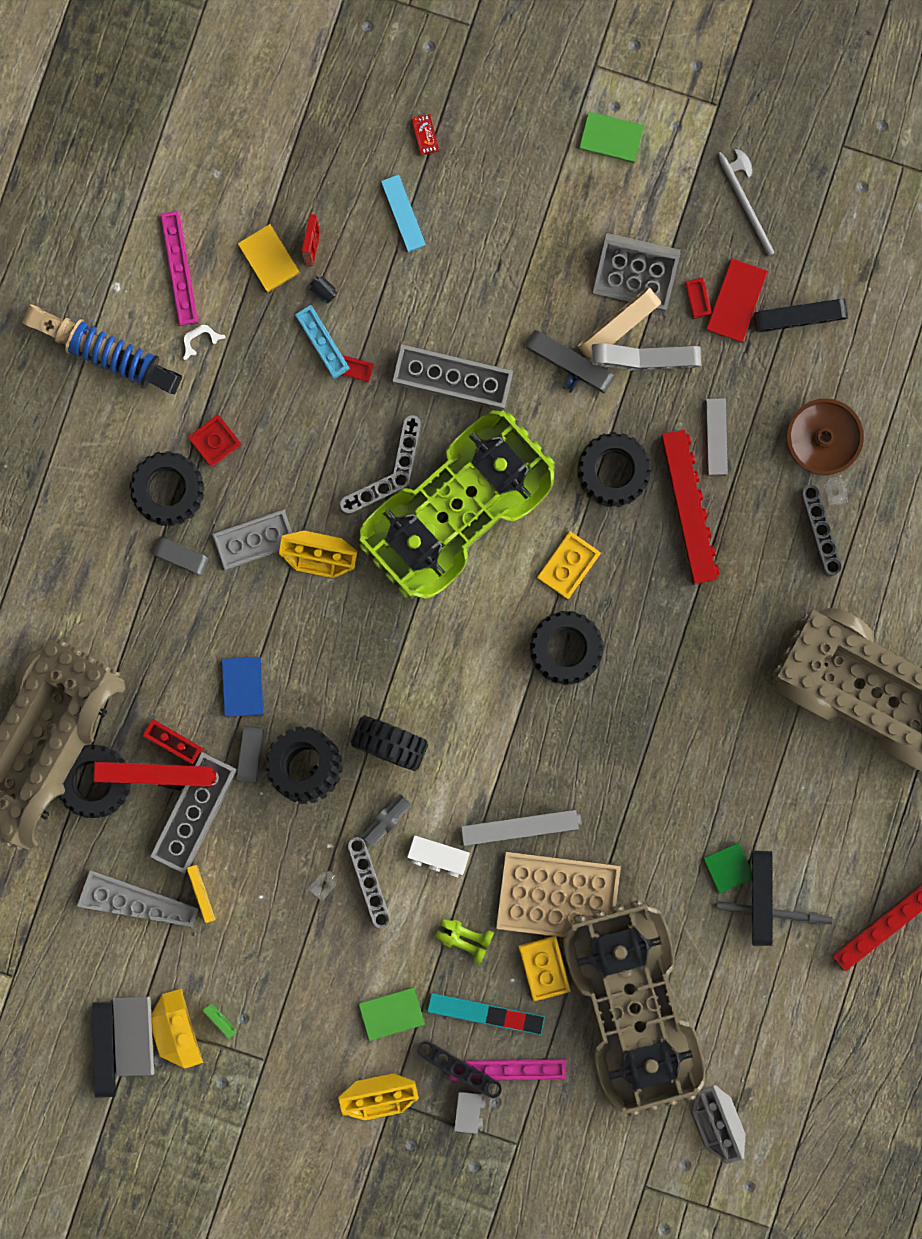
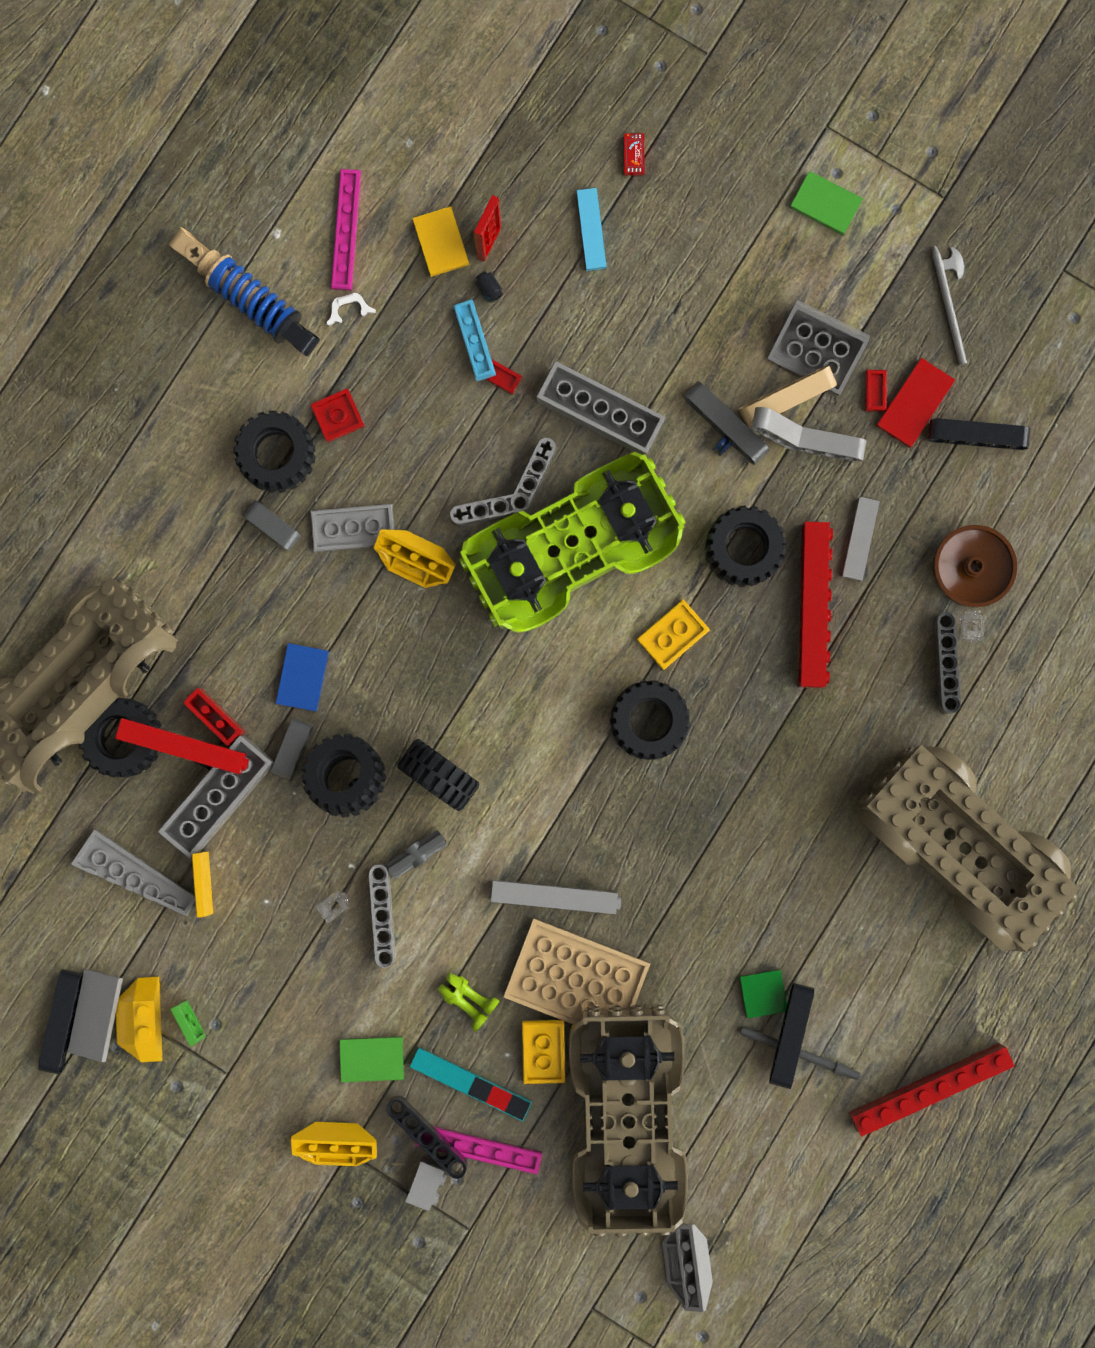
camera: 15 degrees right, 0 degrees up
white brick [408,836,470,877] -> none

